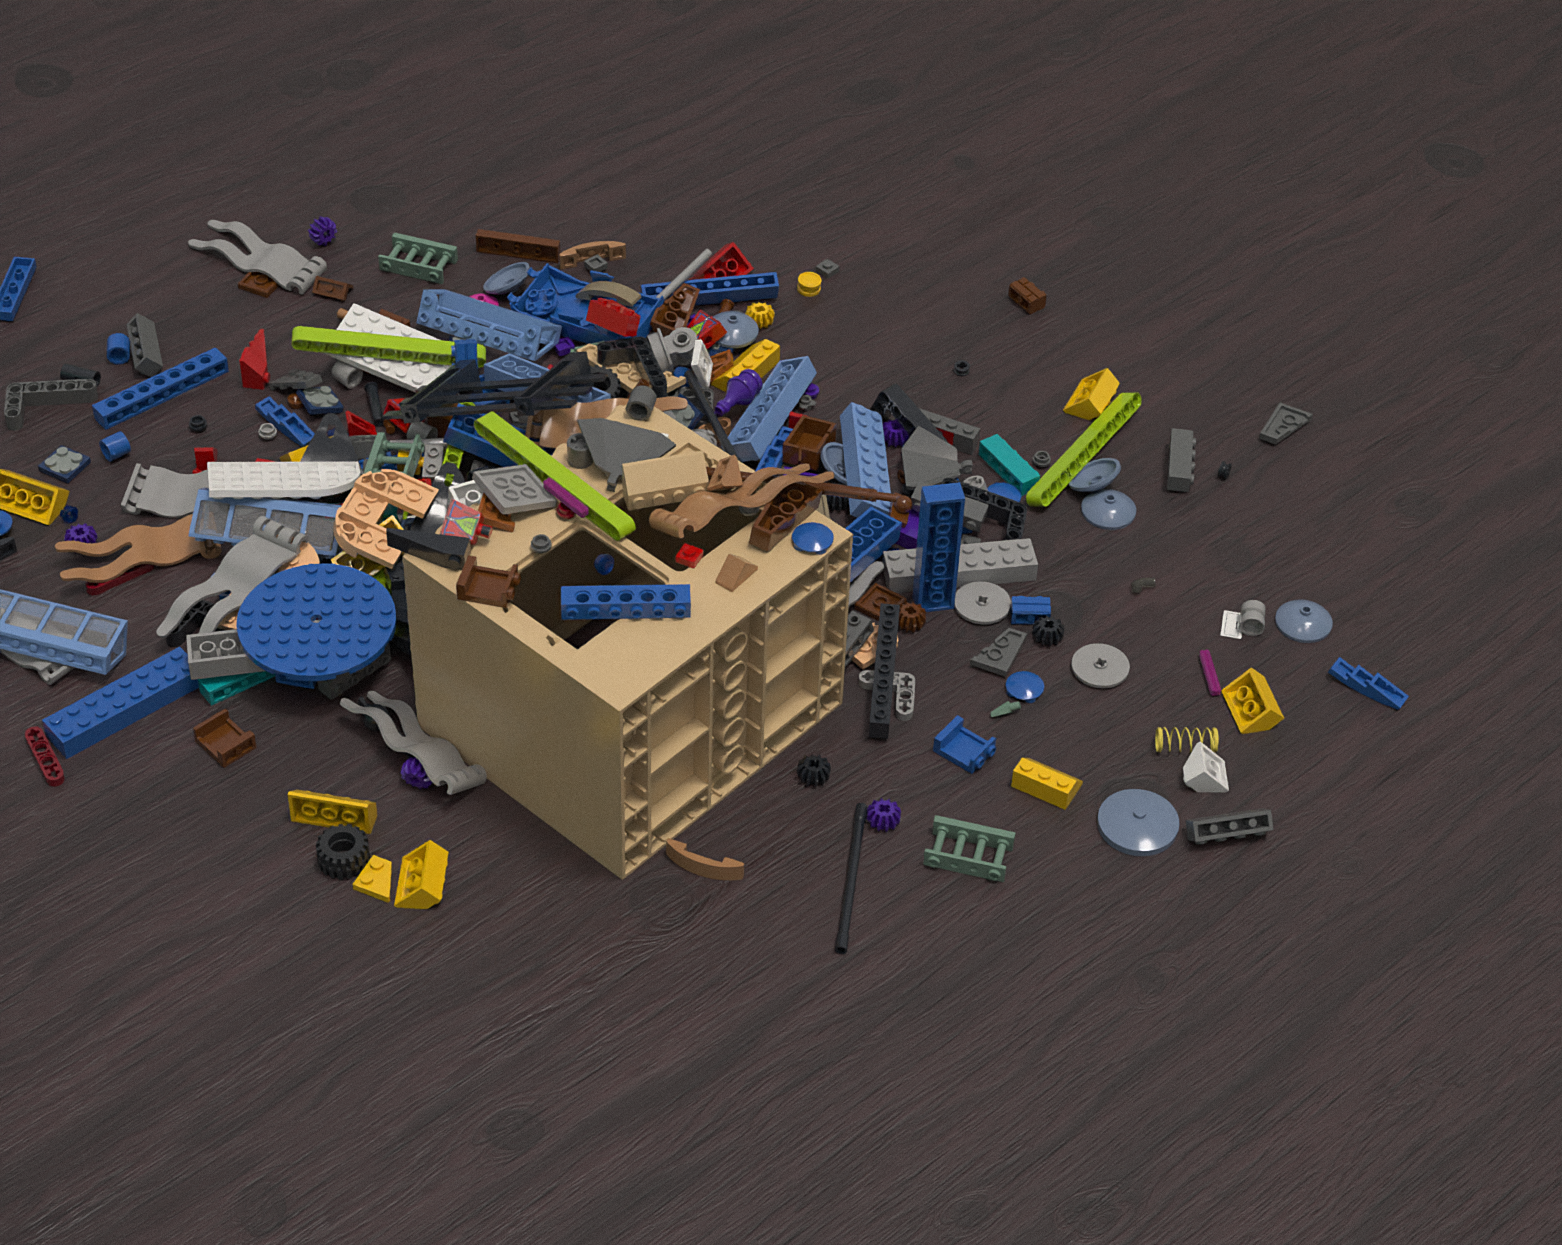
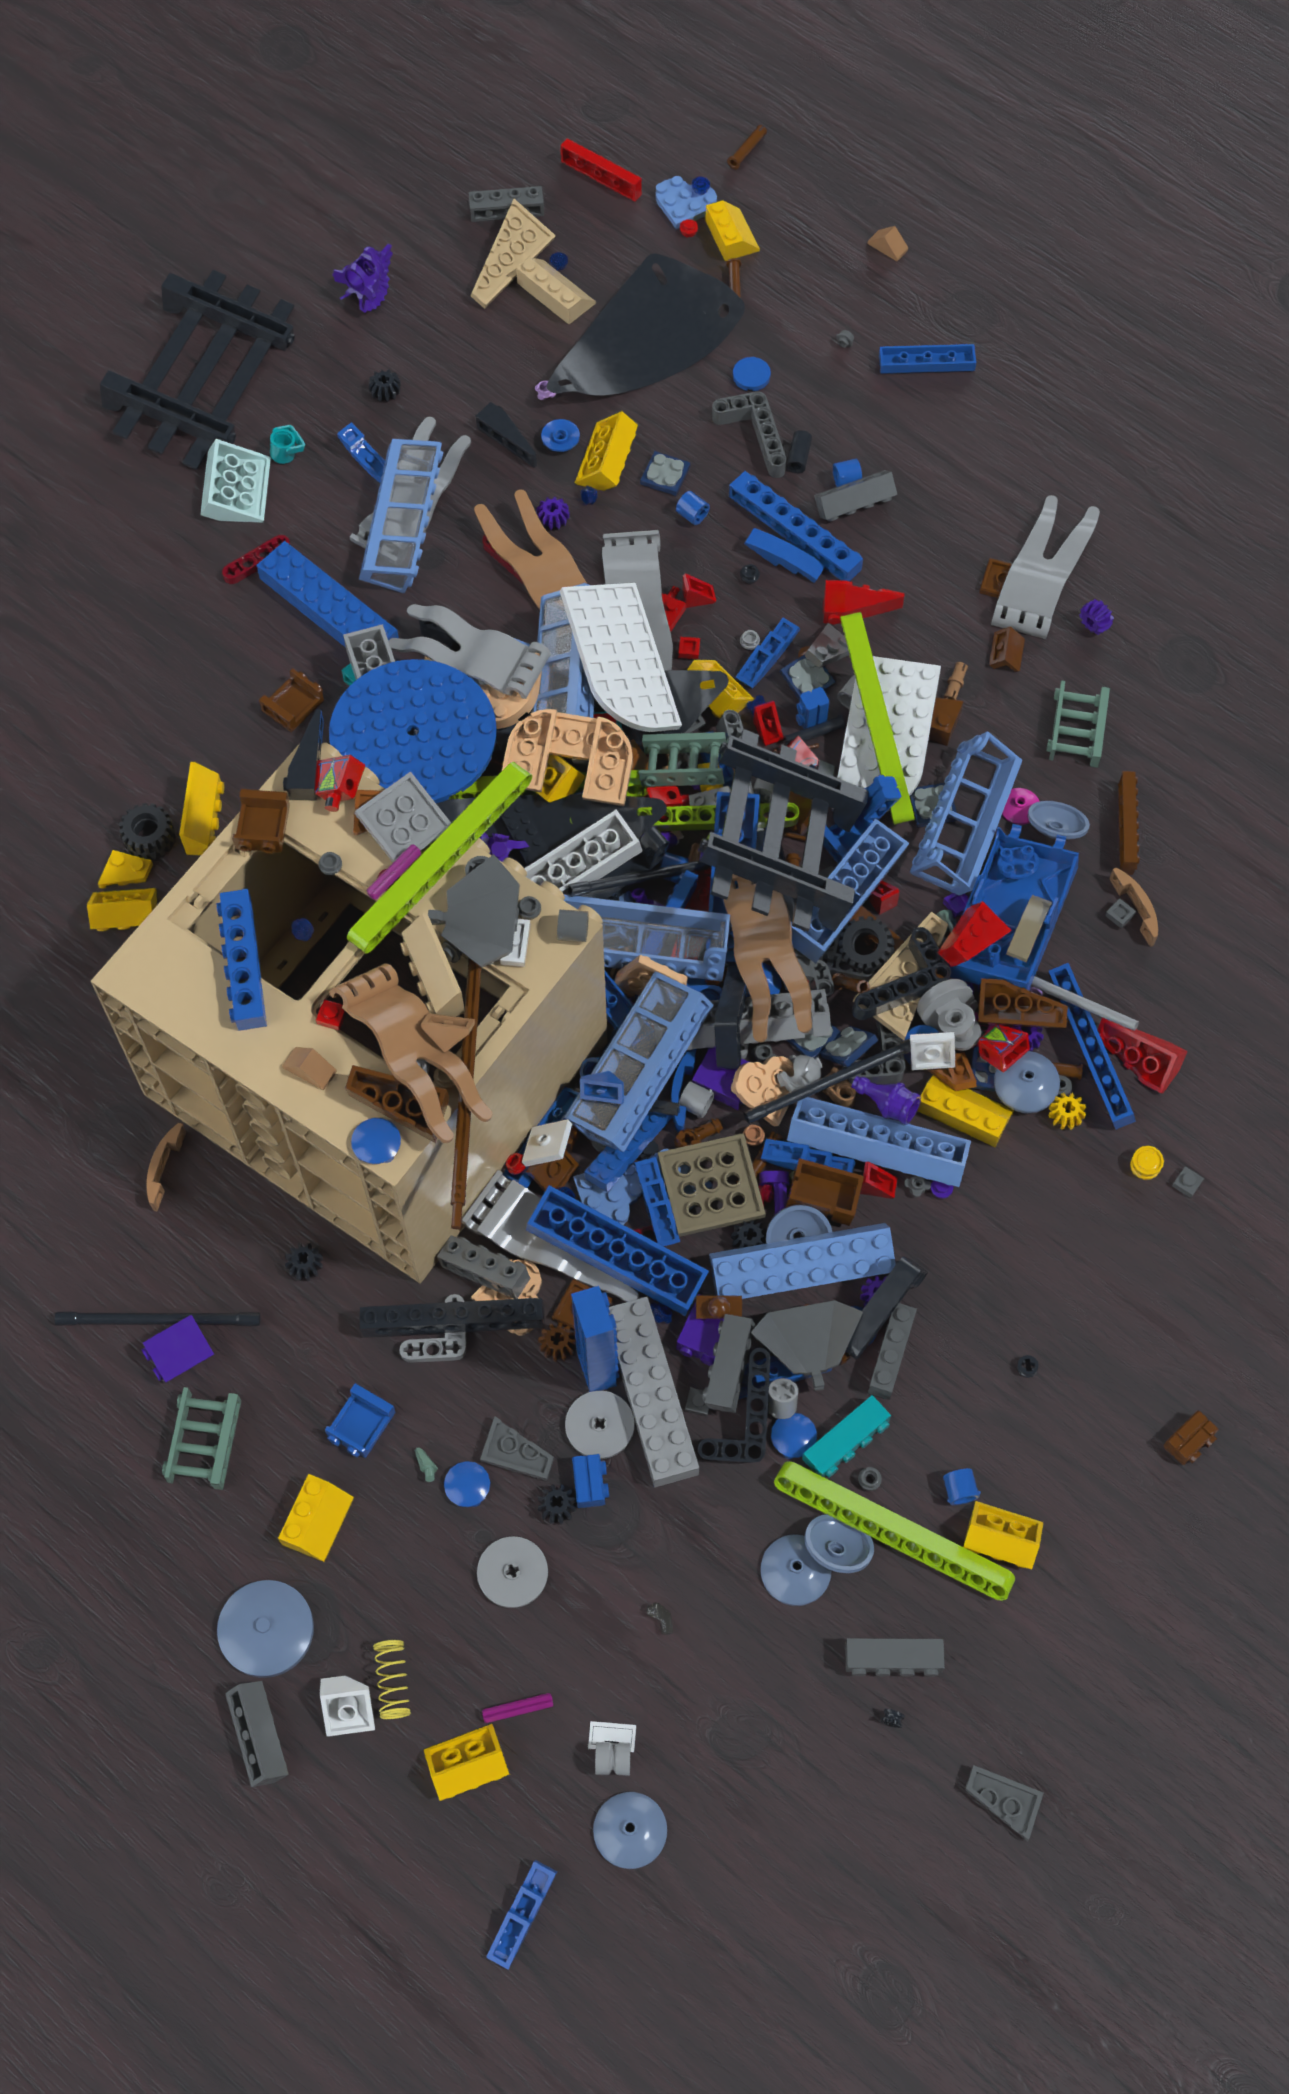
camera: 85 degrees right, 20 degrees up
dark purple gear [867,798,901,832] -> none
none -> dark purple brick [141,1315,214,1383]
none -> blue slope [744,528,826,583]
none -> blue brick [796,687,829,729]
none -> blue piece [943,1468,981,1505]

